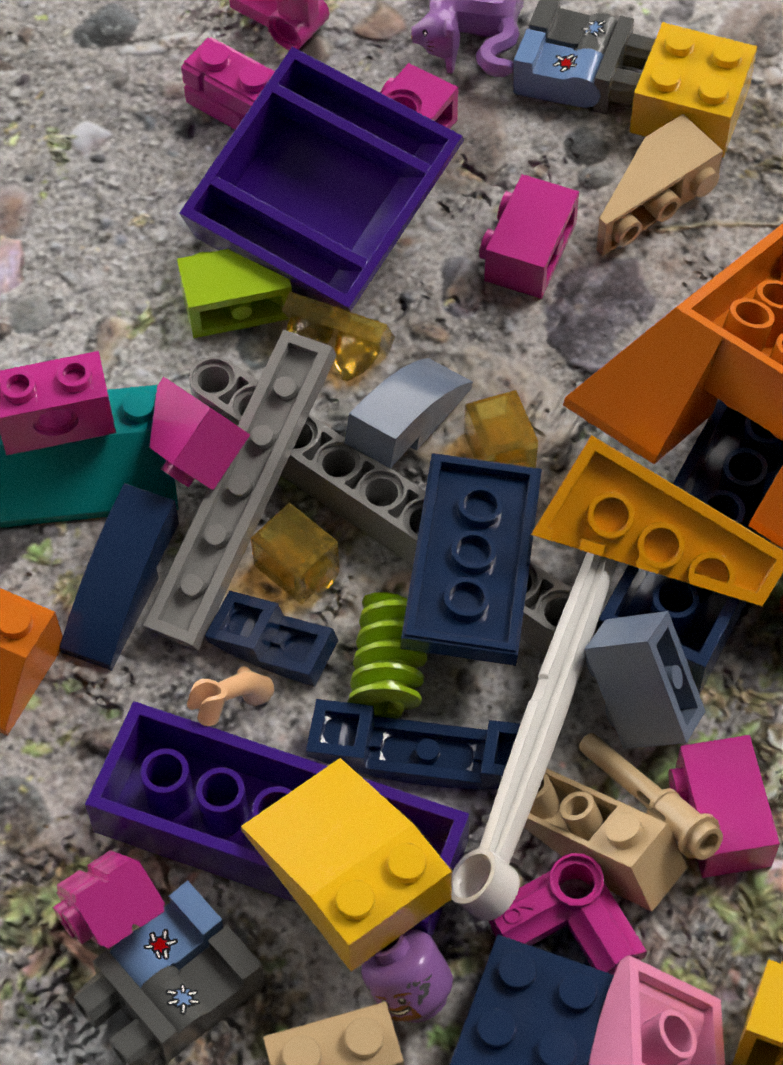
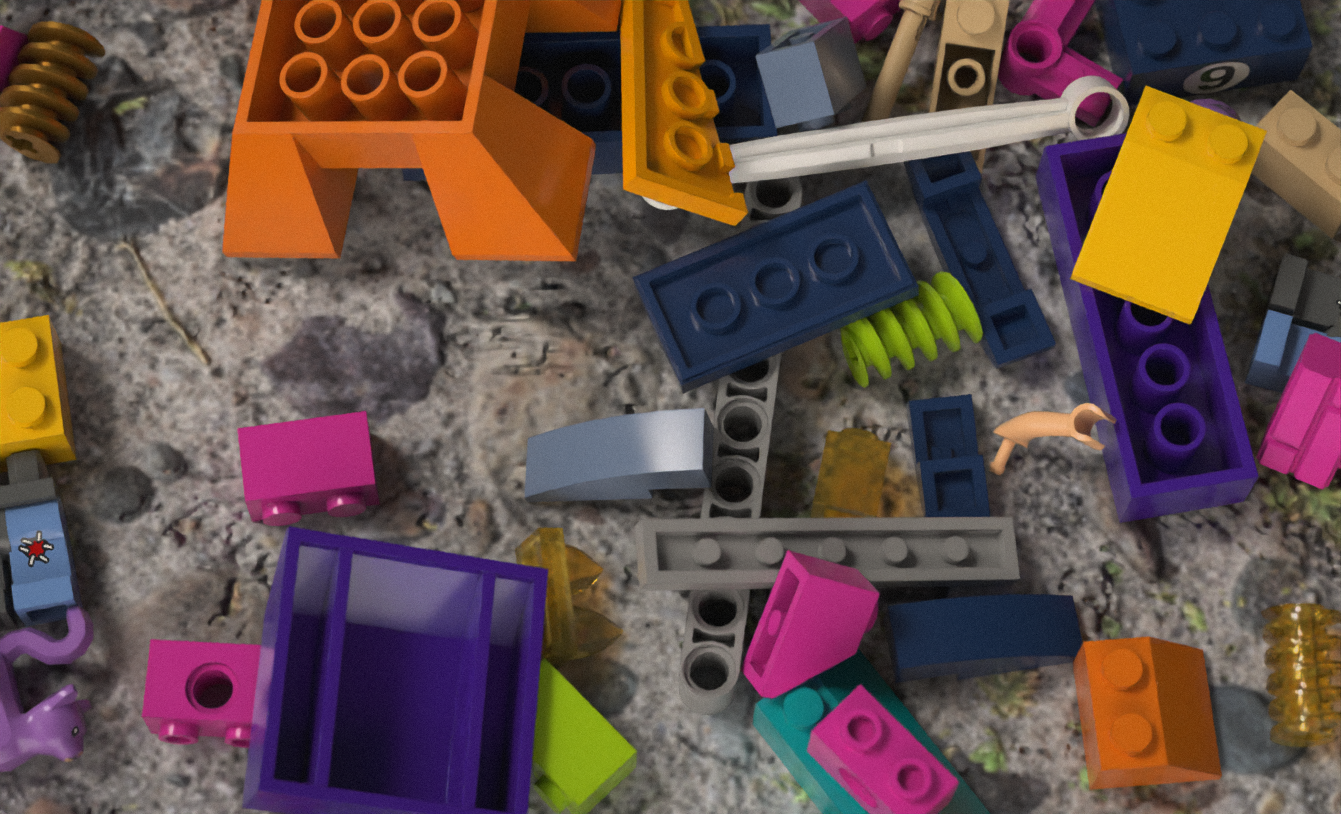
camera: 125 degrees left, 10 degrees up
clear yellow brick [464,390,538,468] -> none
tan slope [596,114,723,256] -> none

